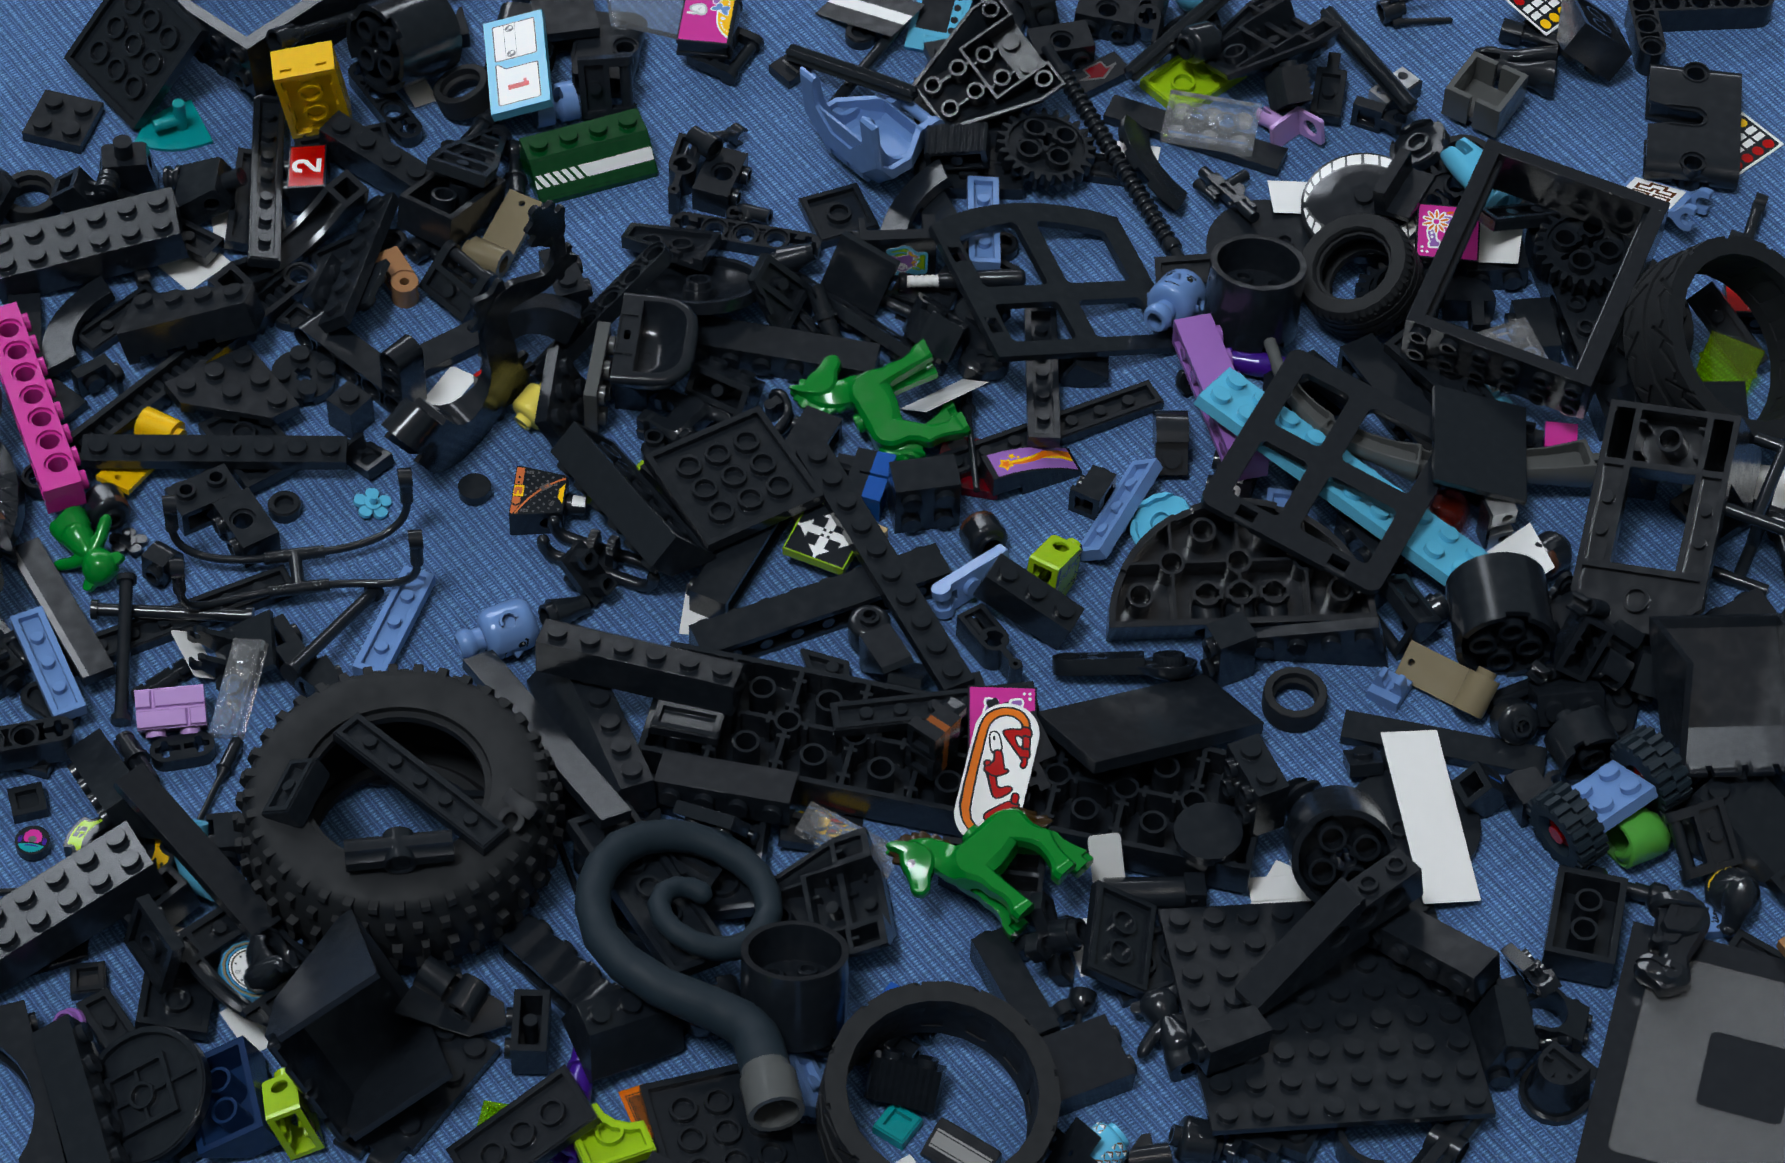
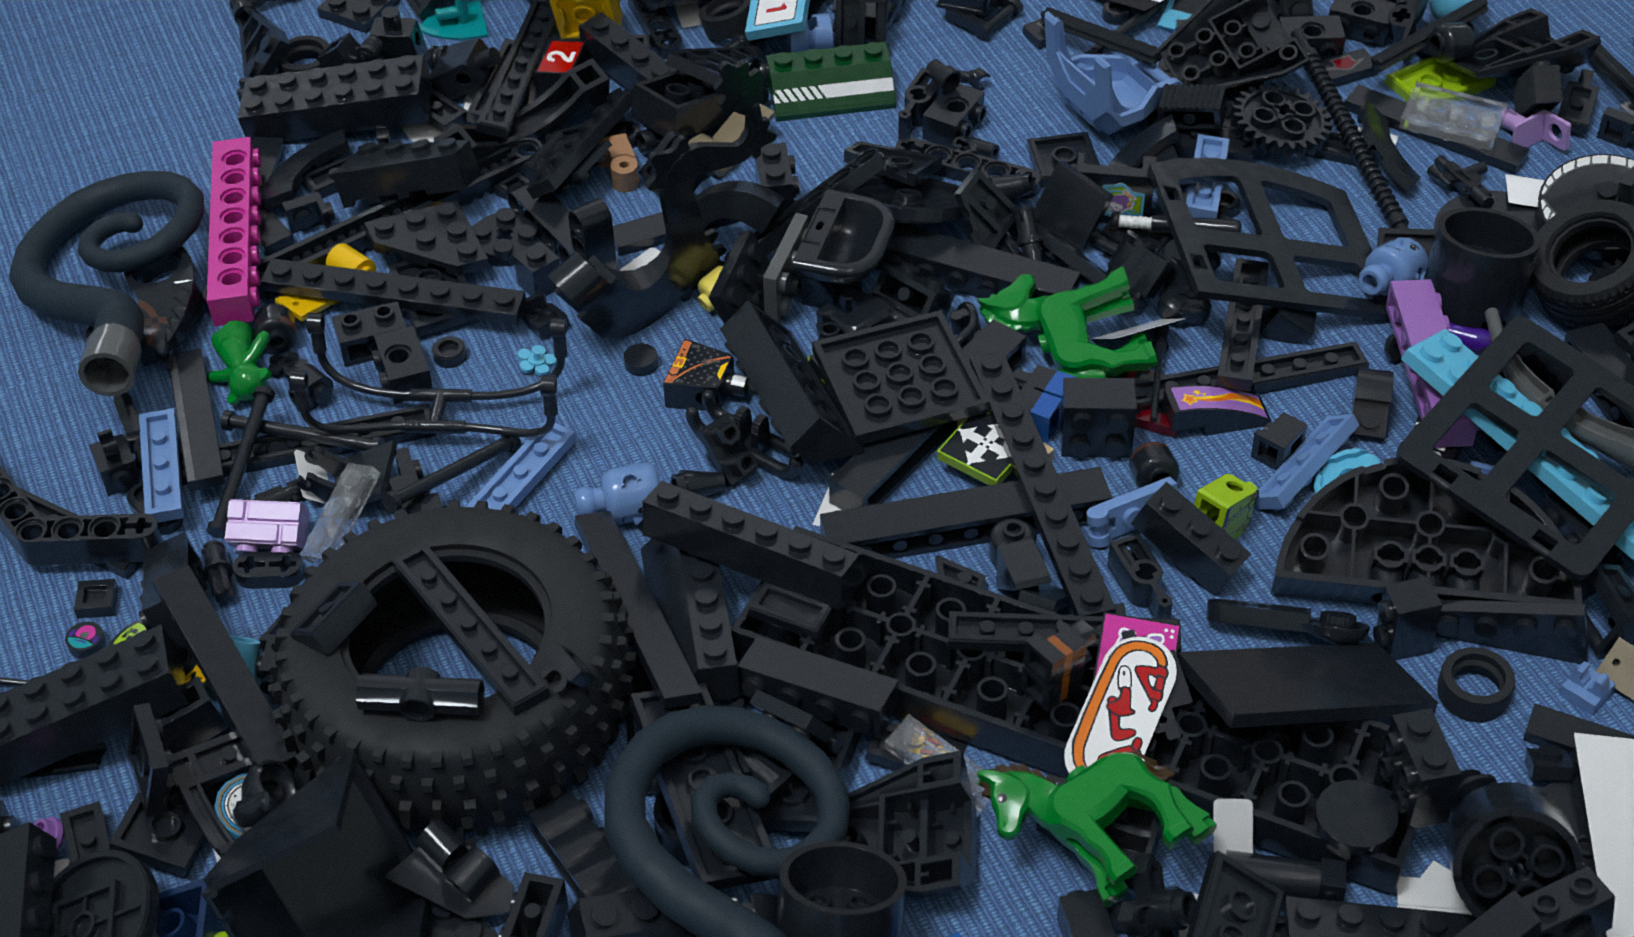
camera: 15 degrees right, 5 degrees down
black tile [69,961,107,1001] -> none

